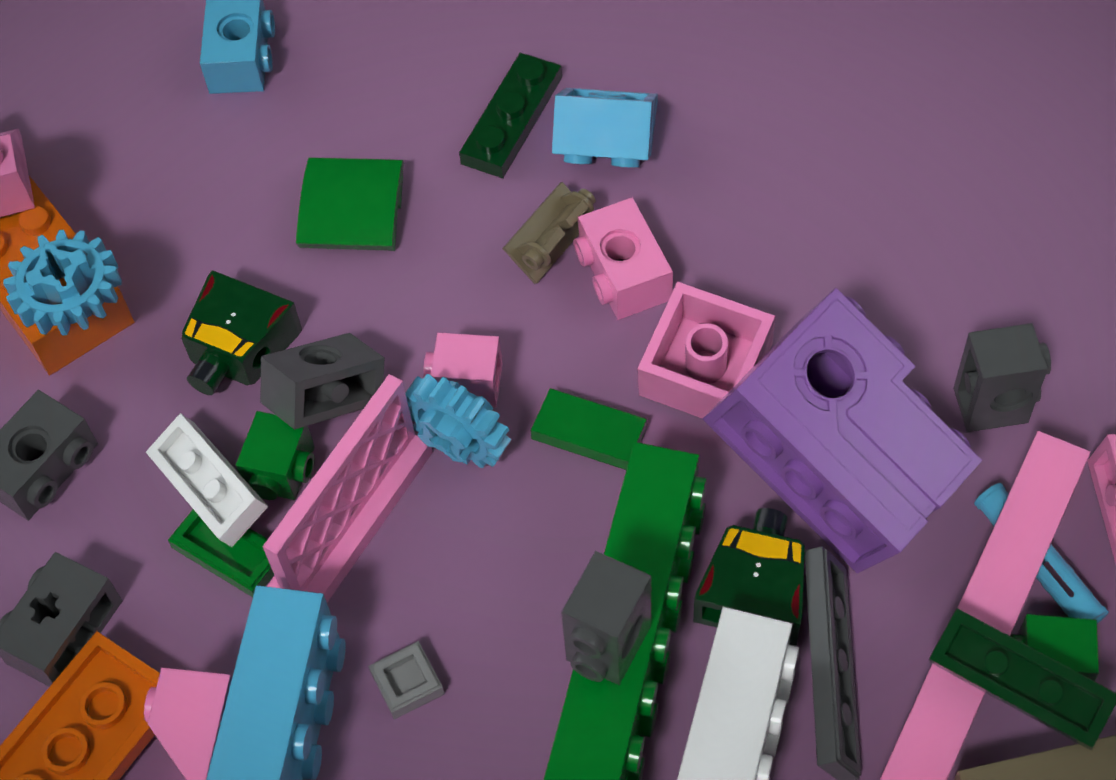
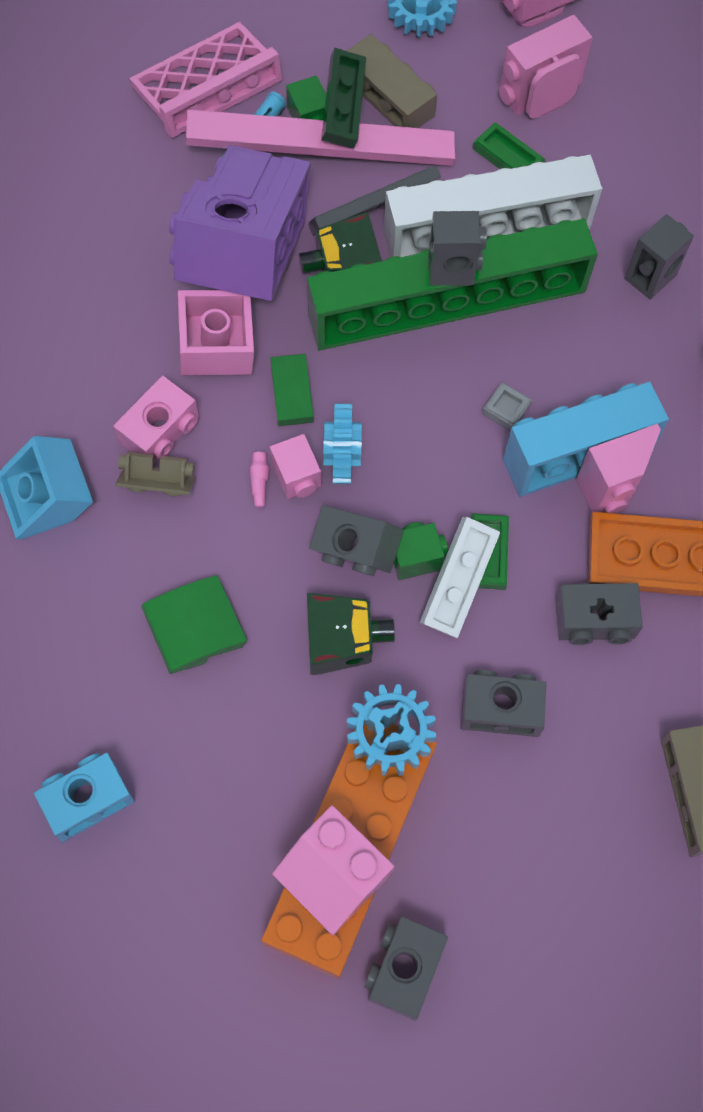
camera: 125 degrees left, 10 degrees up
bright pink fence [263,374,433,603] -> none
dark green plate [459,52,562,179] -> none
dark grey brick [953,323,1051,432] -> none
none -> bright pink piece [249,452,270,508]

